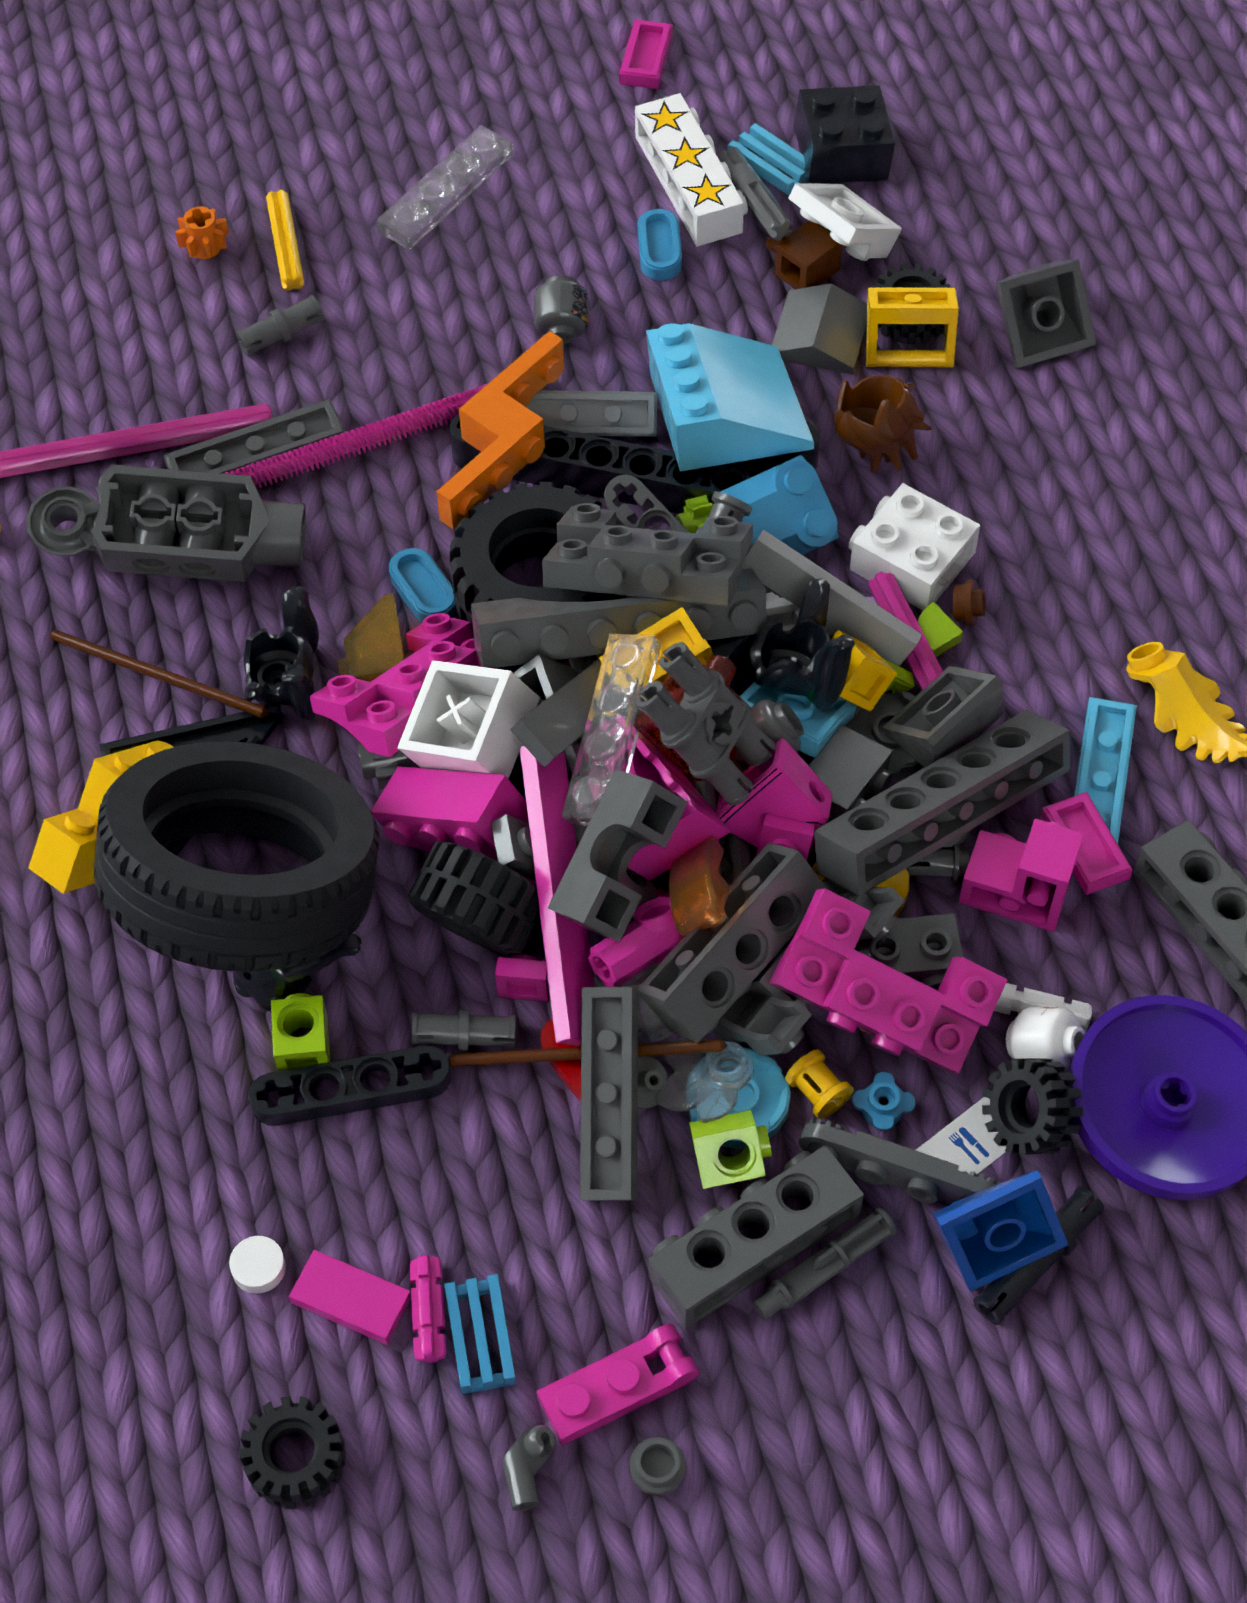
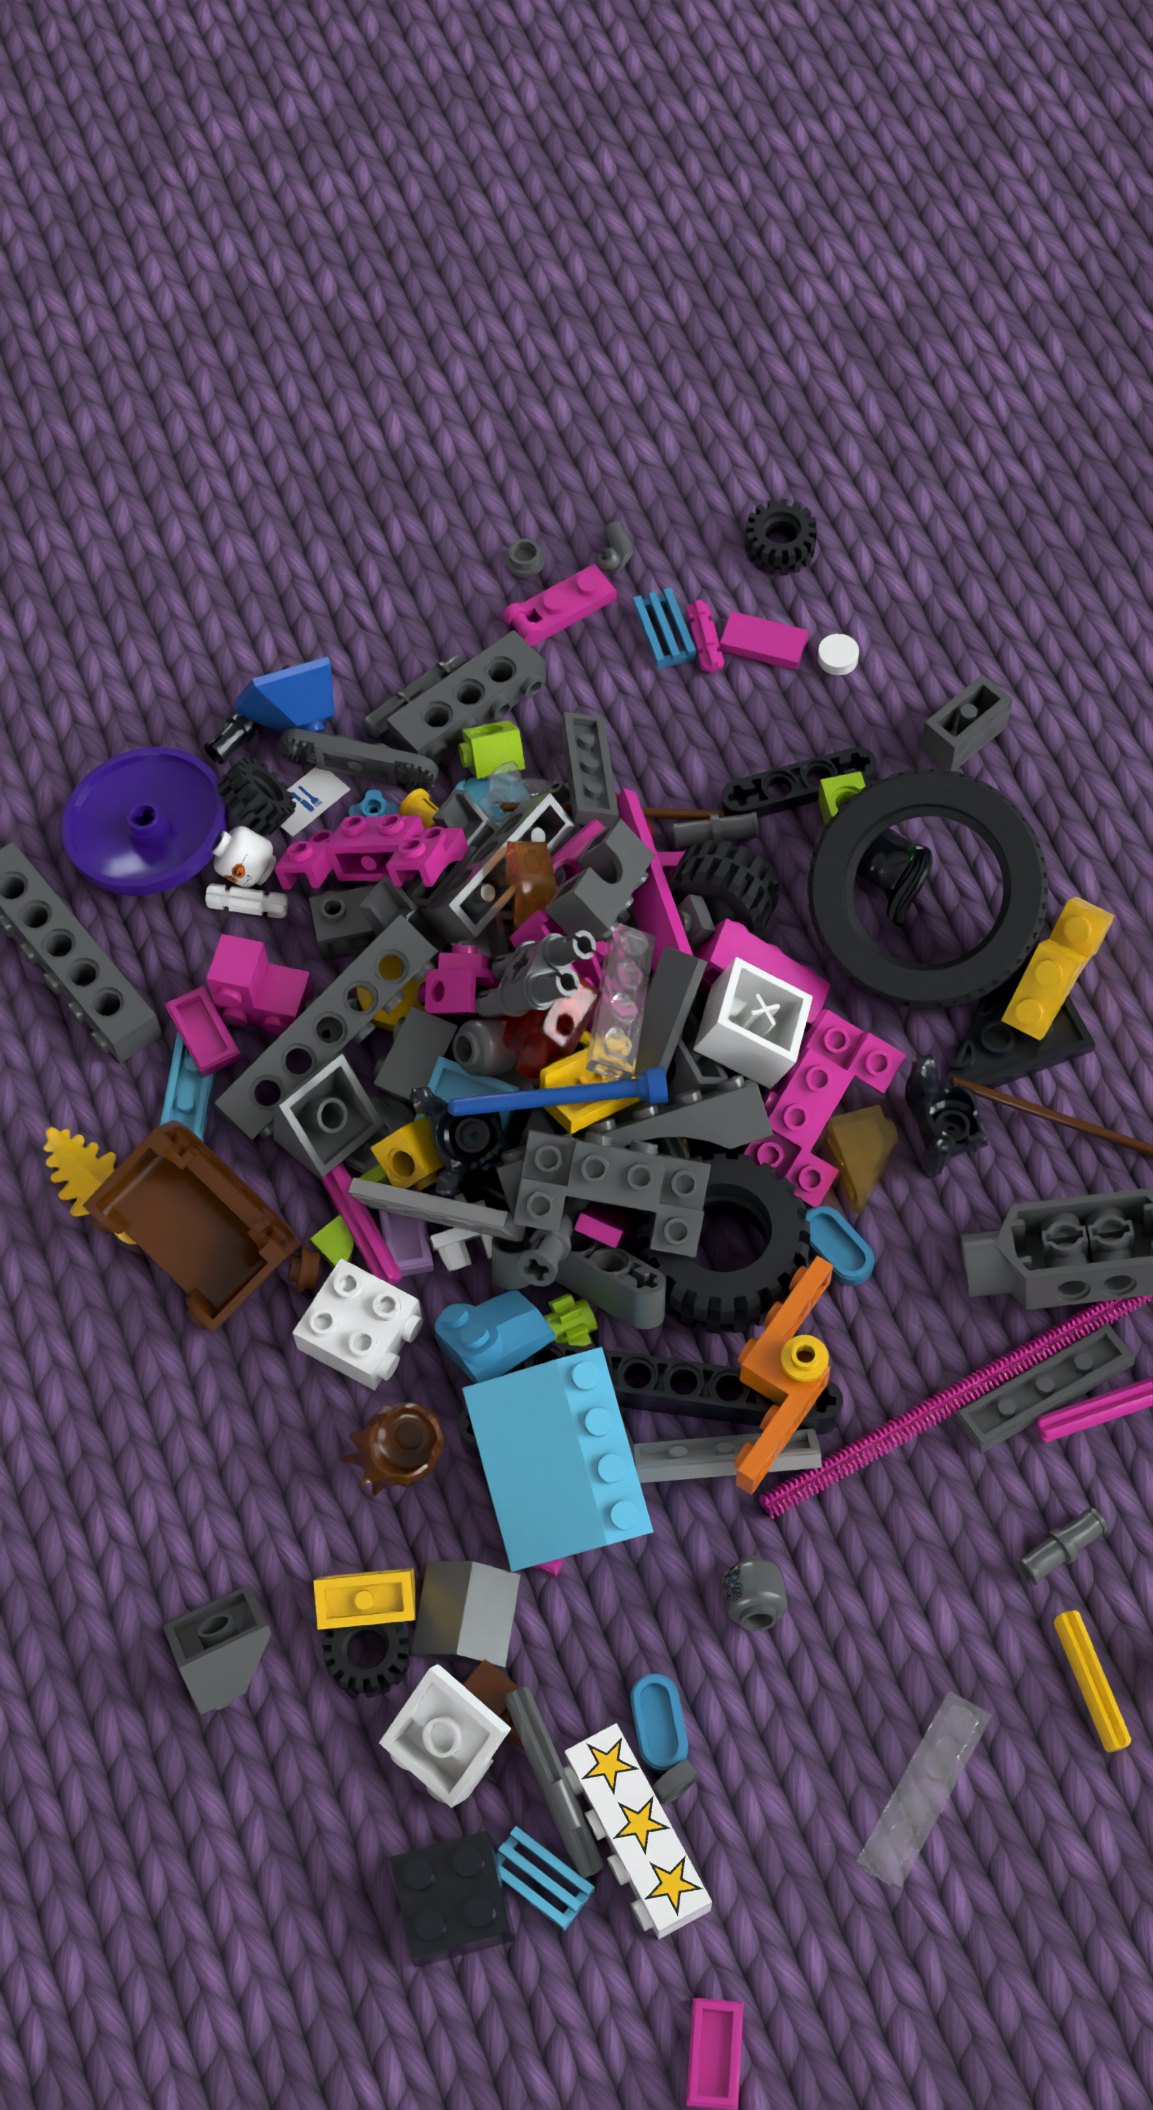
camera: 175 degrees right, 5 degrees up
none -> reddish brown windscreen [82,1120,301,1332]
none -> blue piece [448,1066,668,1116]
none -> dark grey tile [651,1759,699,1806]
none -> yellow plate [781,1335,829,1382]
none -> dark grey brick [920,674,1013,772]

